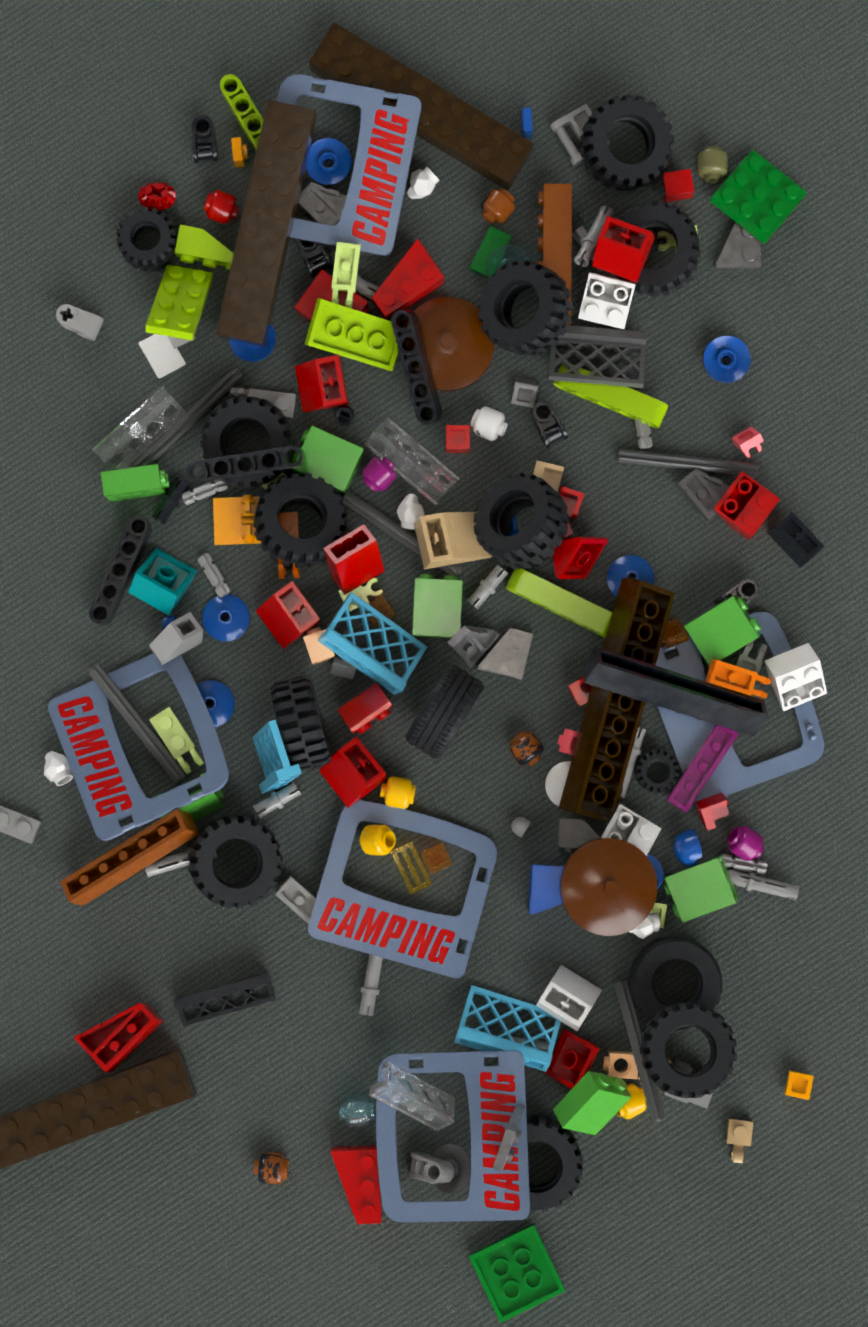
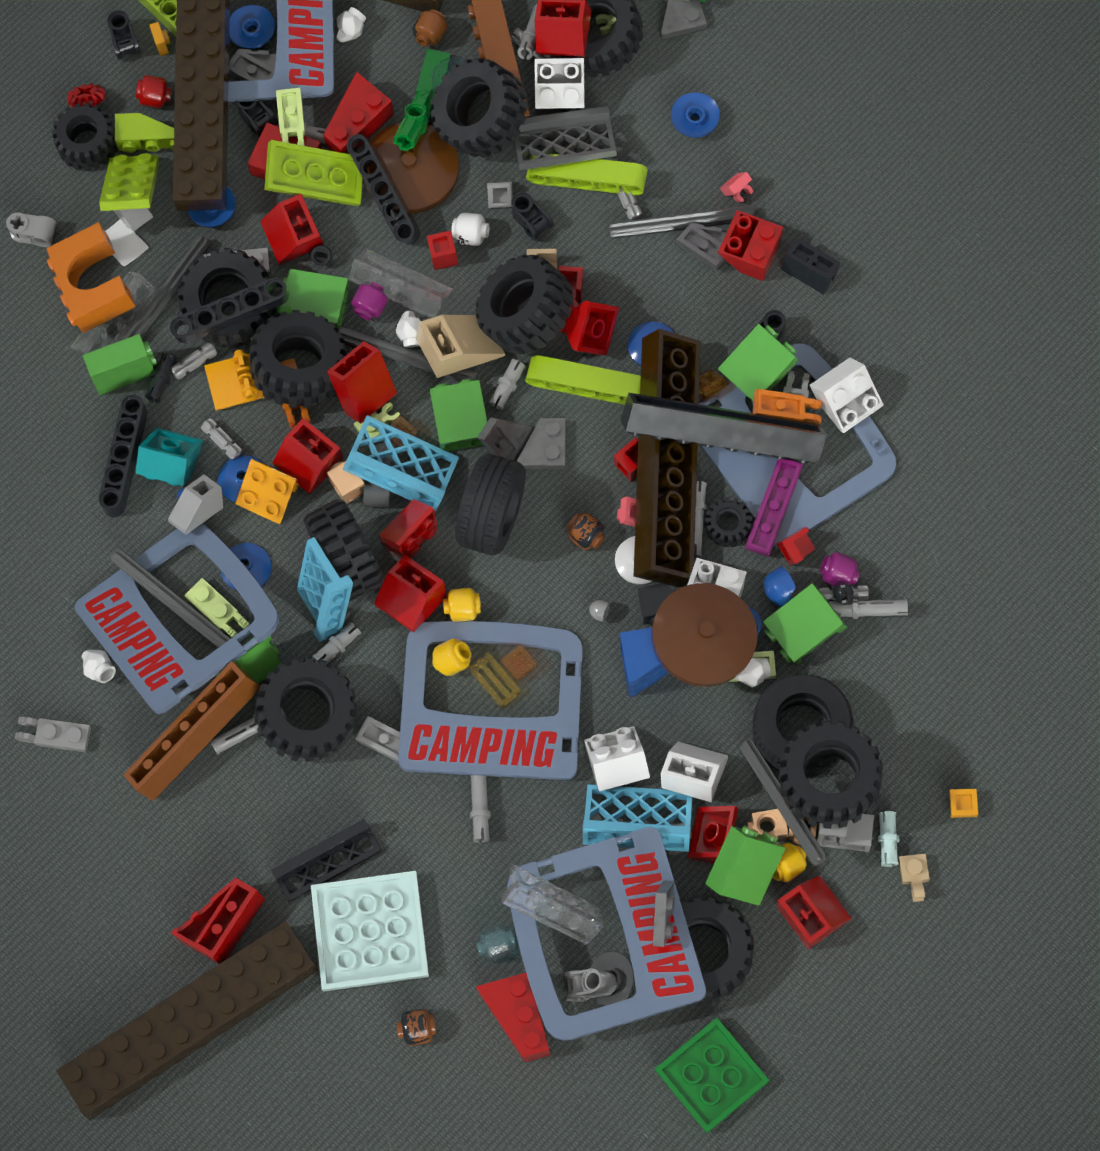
camera: 10 degrees left, 15 degrees down
none -> orange arch [46,222,136,333]
none -> light orange hinge [235,459,299,524]
none -> light aqua plate [311,871,429,992]
none -> green piece [394,87,436,151]
none -> white slope [584,726,650,791]
none -> red slope [776,875,852,950]
none -> black hinge [832,581,854,603]
none -> light aqua pin [878,811,899,867]

